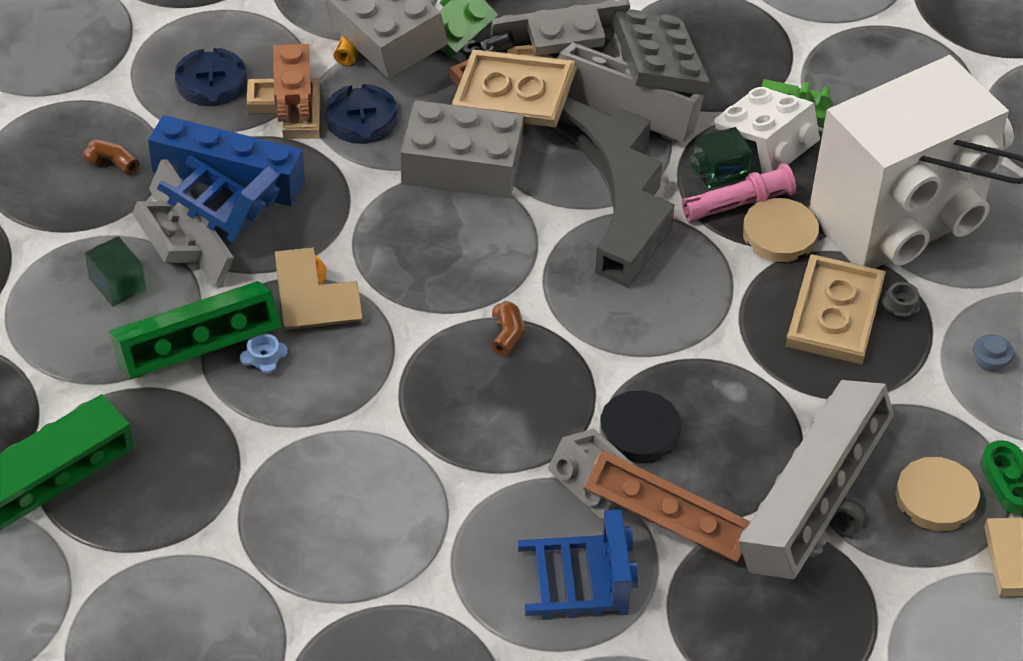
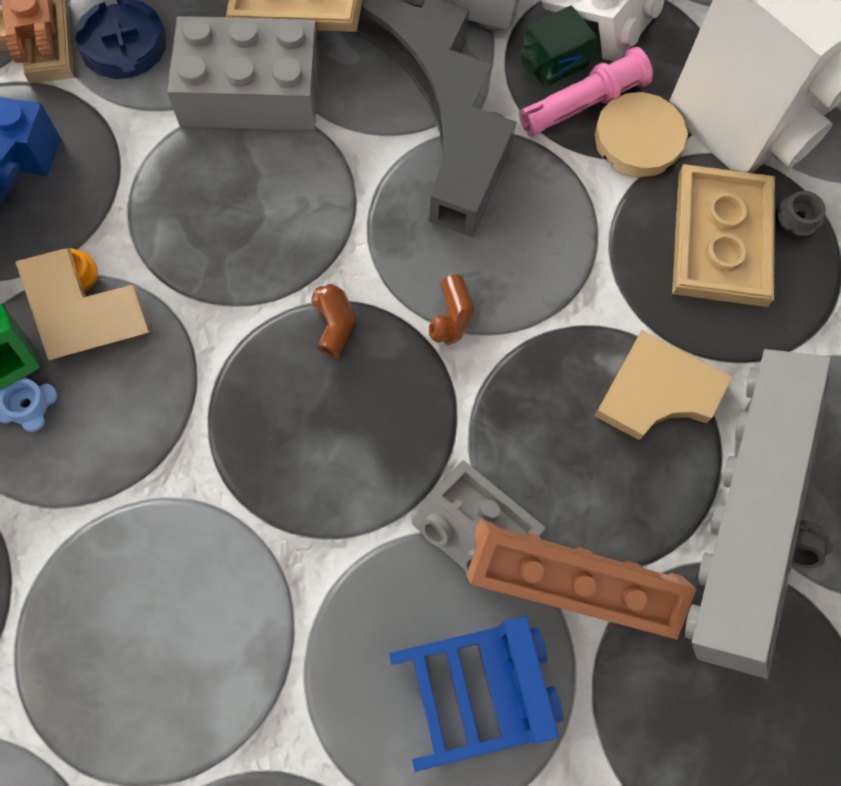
camera: 10 degrees left, 20 degrees up
black tile [599,390,681,463] -> none
none -> dark orange arm [429,275,474,345]
none -> tan tile [594,330,732,440]

